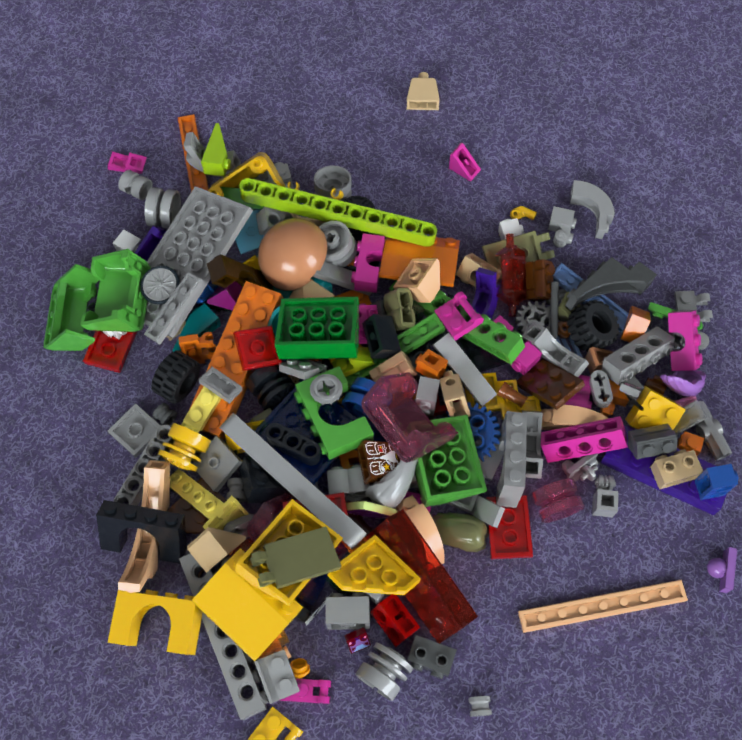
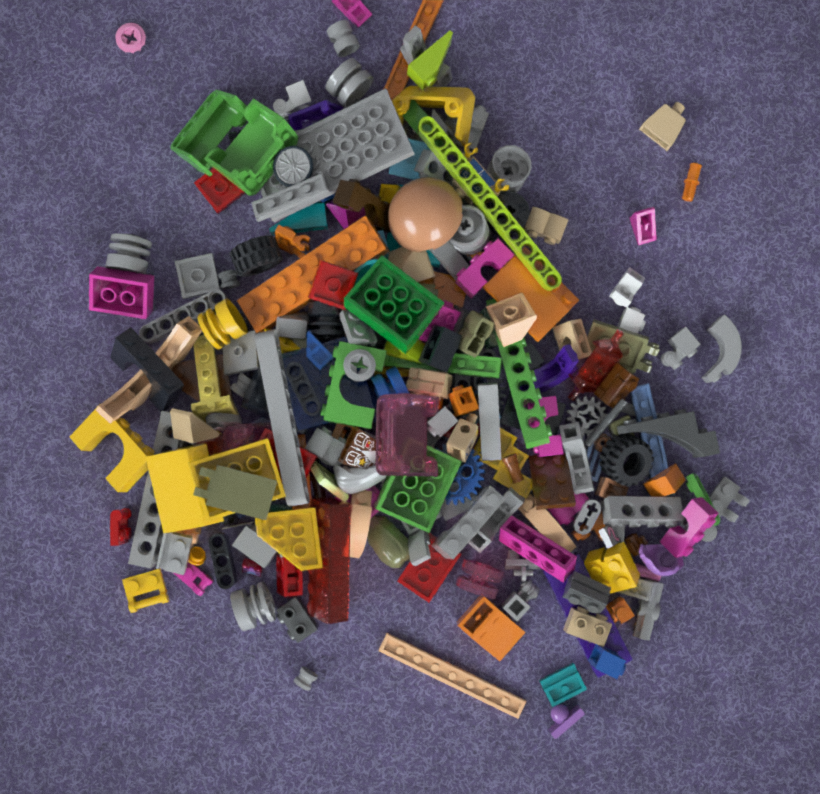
camera: 30 degrees right, 20 degrees up
light yellow hinge [181,387,222,433] -> none
light grey plate [199,367,243,404] -> none
dark pink plate [434,291,484,341] -> none
yellow arm [510,206,537,220] -> none
none -> dark pink brick [89,266,154,319]
none -> light grey wheel [105,233,152,274]
none -> red plate [110,508,132,546]
none -> black beam [209,532,237,589]
none -> light grey slope [276,311,310,339]
none -> blue tile [306,331,334,371]
none -> orange slope [457,593,526,661]
none -> tan brick [524,207,568,245]
none -> teal plate [539,663,587,707]
none -> white brick [609,267,645,308]
none -> orange axle [682,163,702,202]

